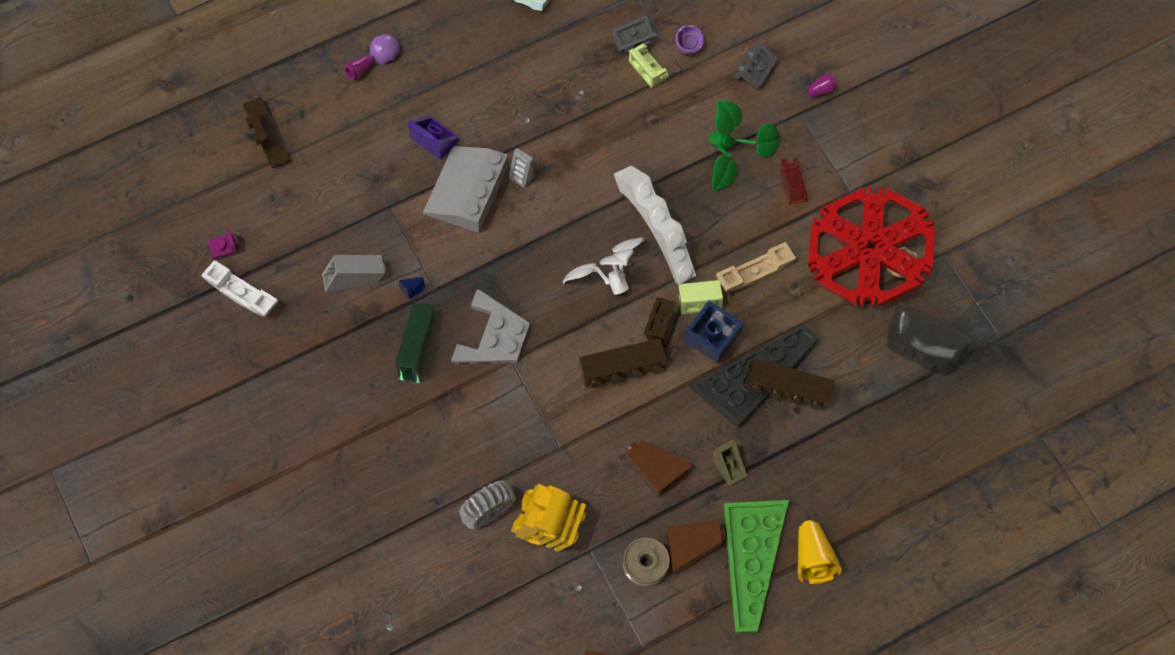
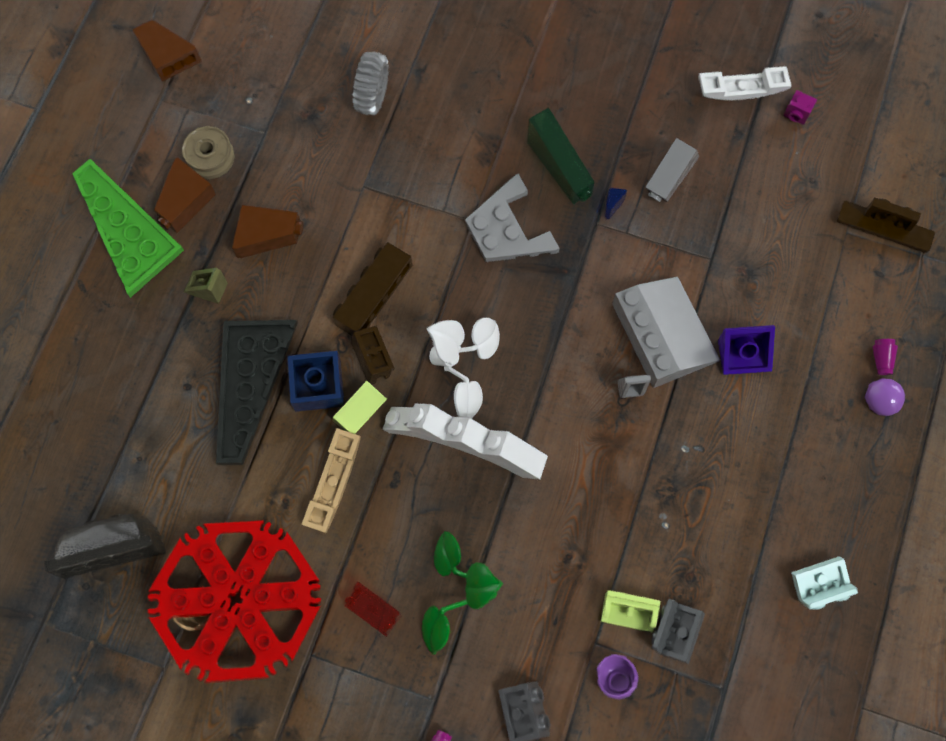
camera: 140 degrees right, 5 degrees up
yellow piece [511,484,586,552] -> none
dark brown brick [744,358,835,410] -> none
yellow cone [797,520,842,584] -> none

